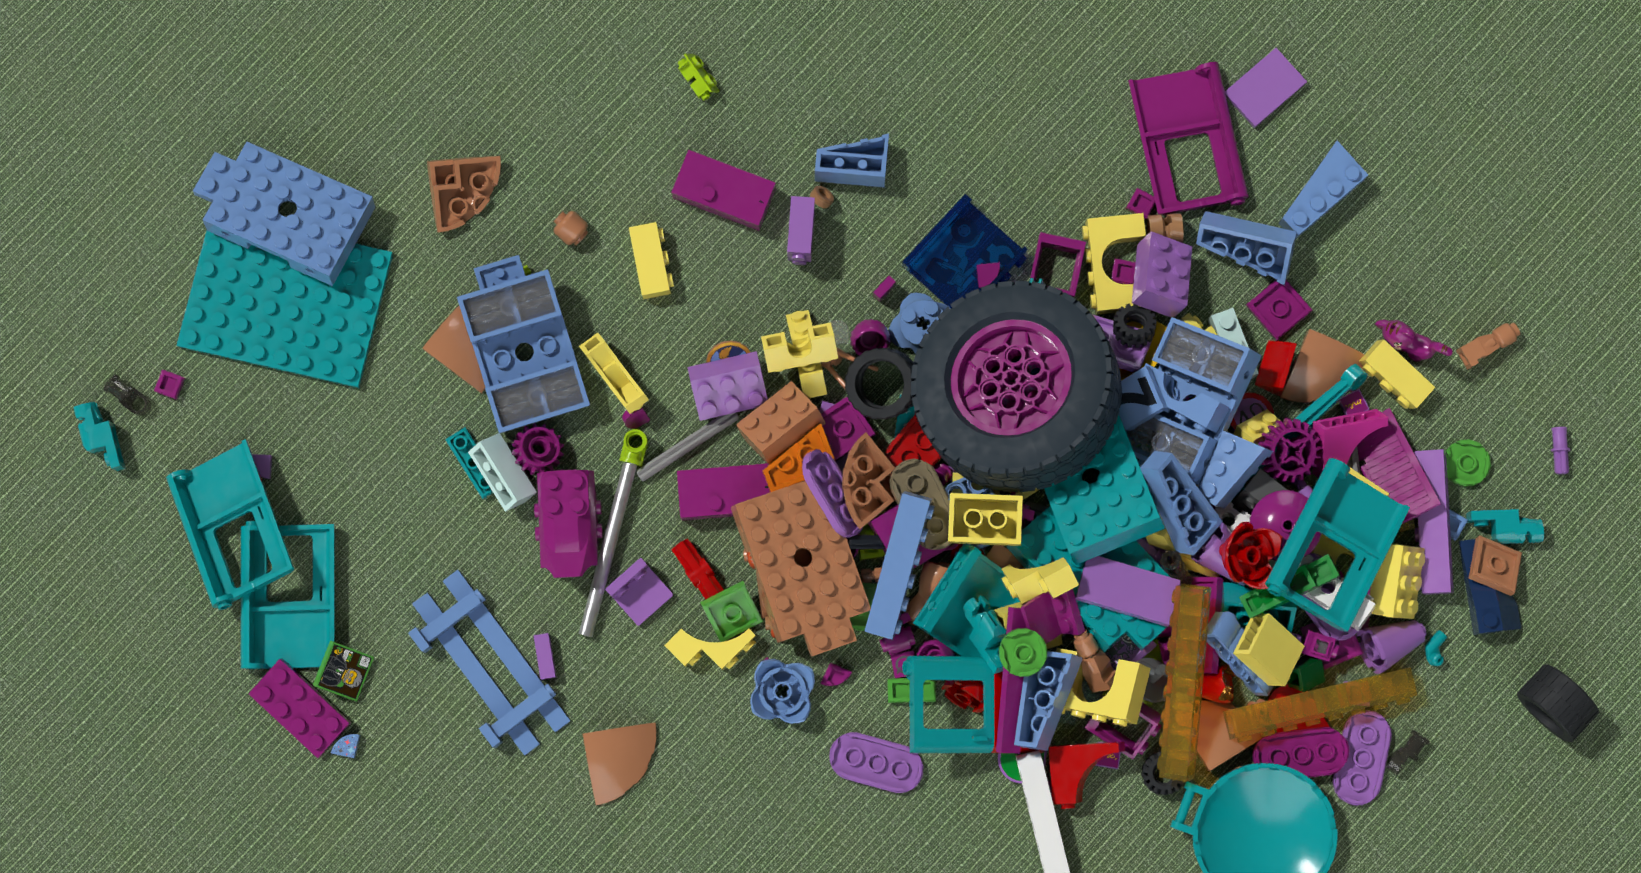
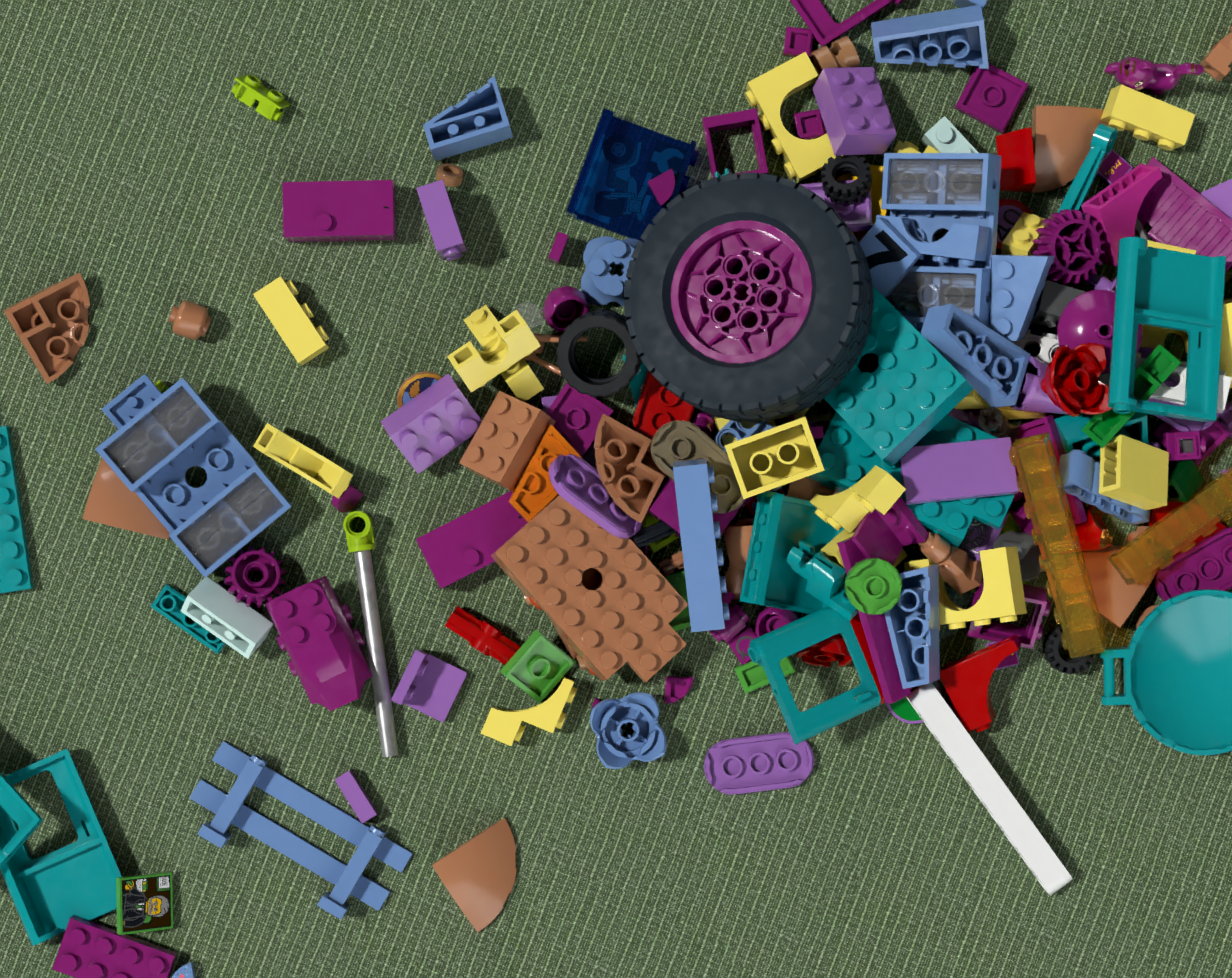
camera: 25 degrees left, 5 degrees up
light grey axle [636,413,739,481] -> none

